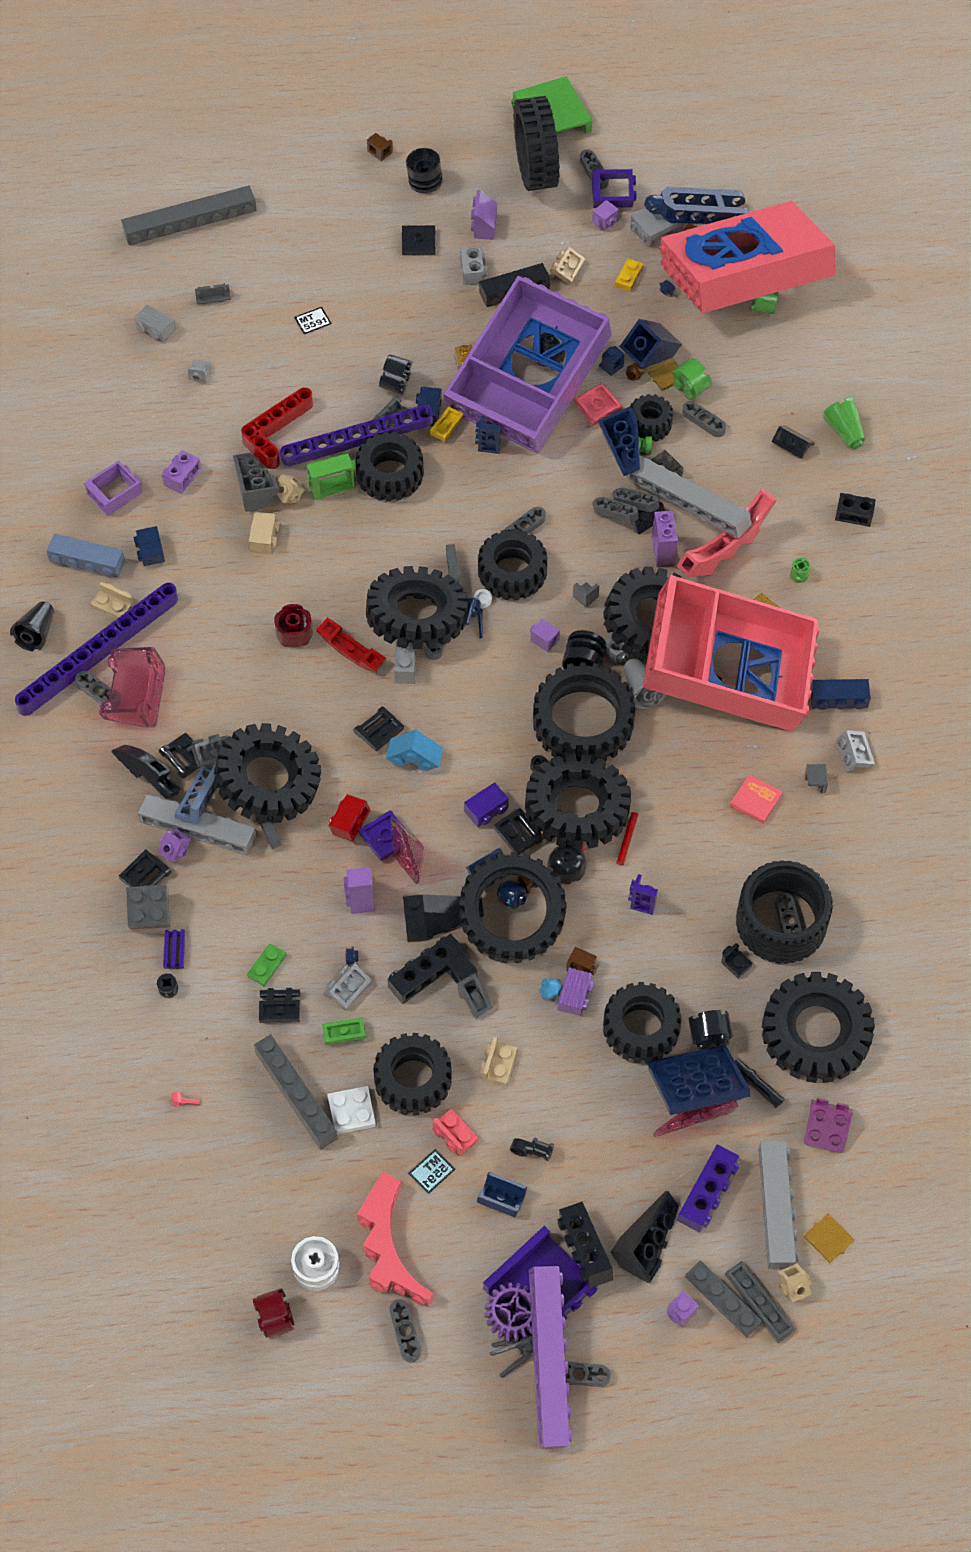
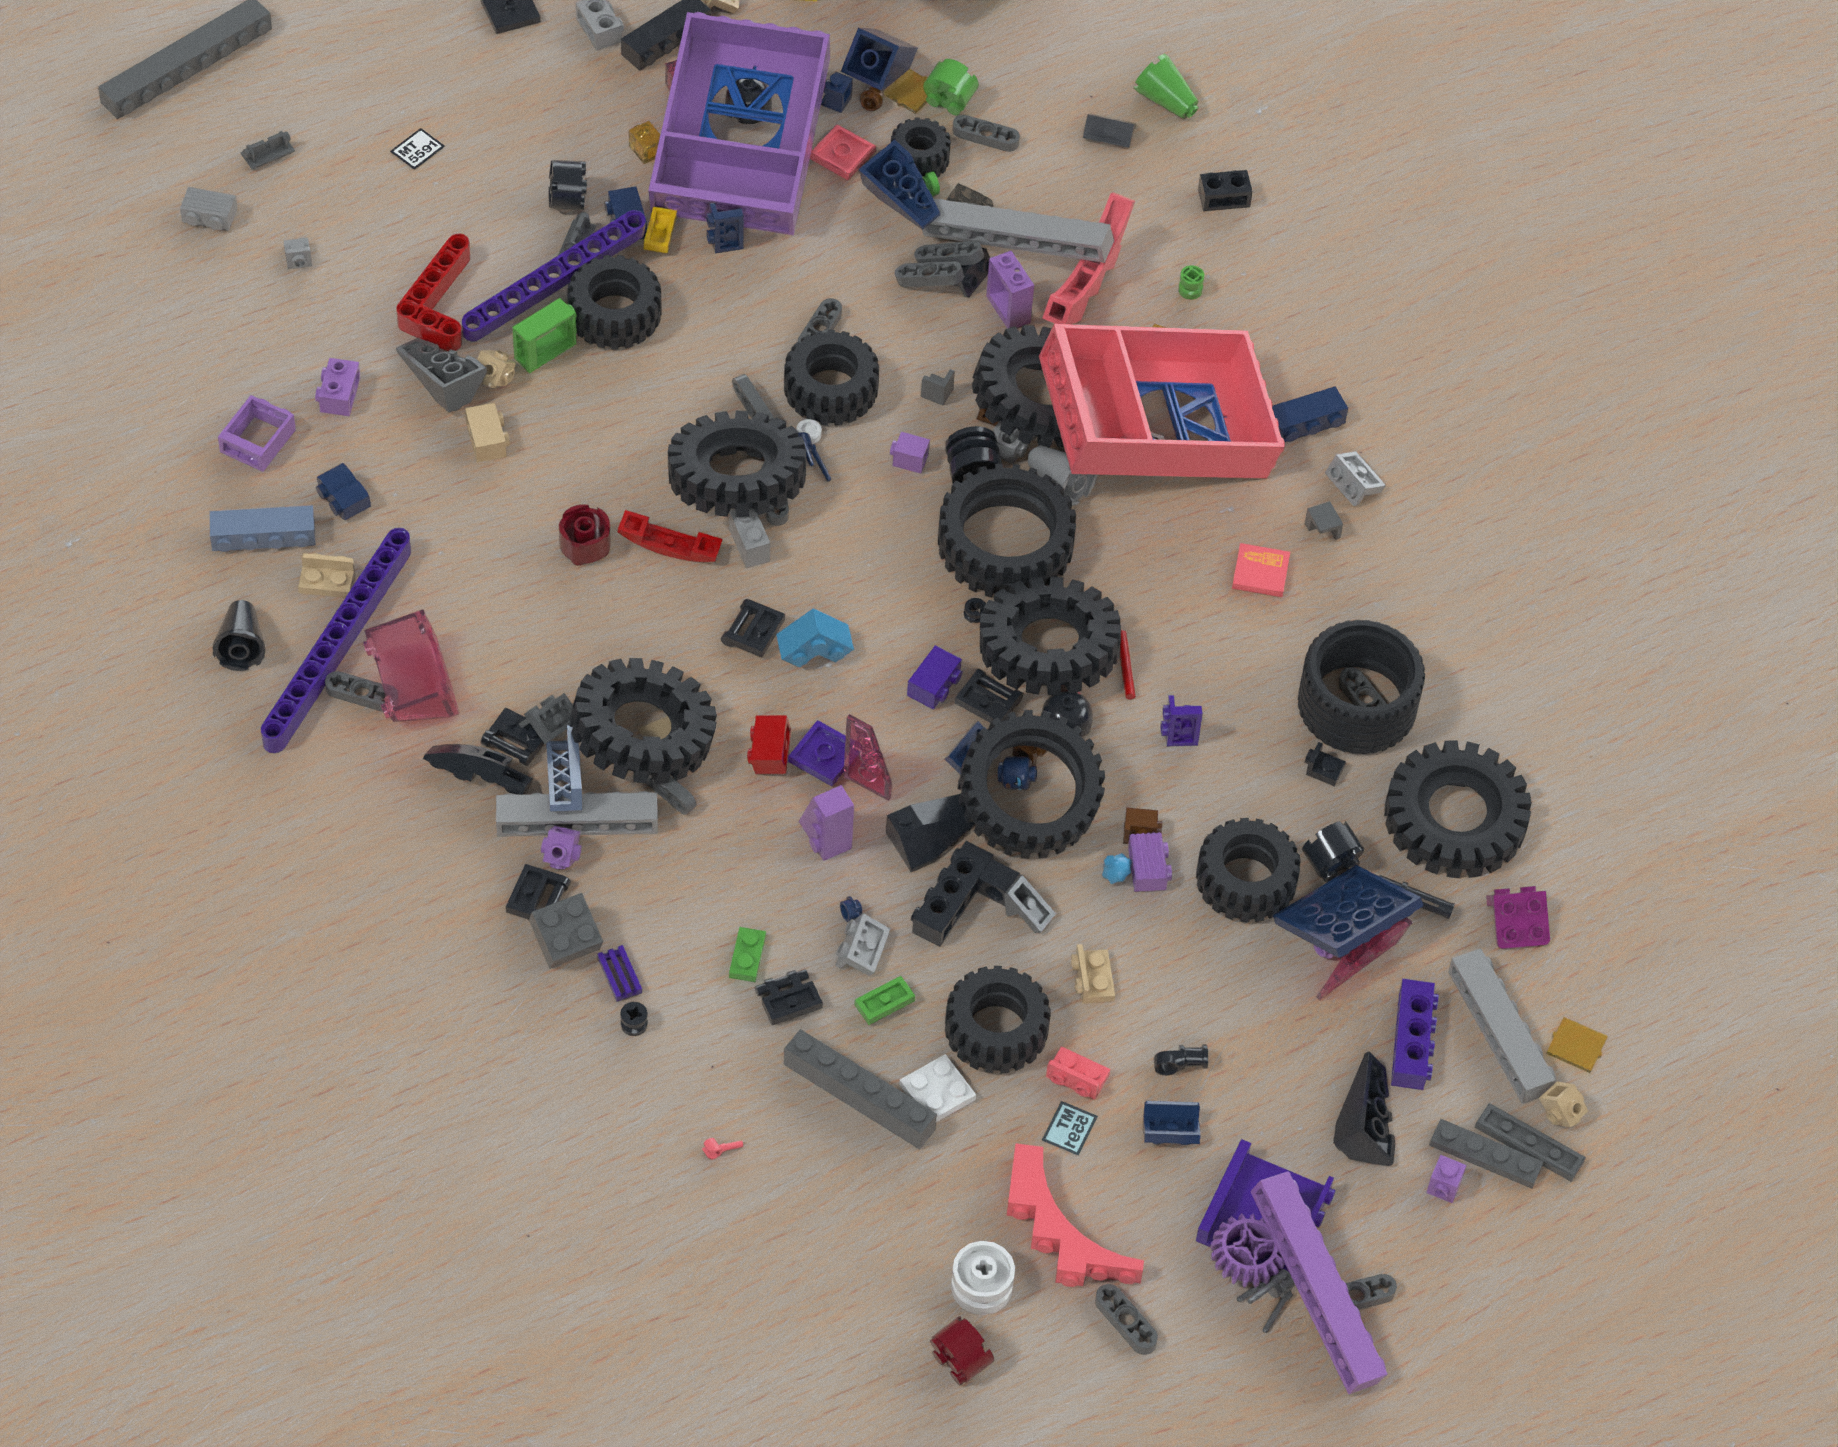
camera: 25 degrees left, 5 degrees down
black brick [557,1201,614,1288] -> none

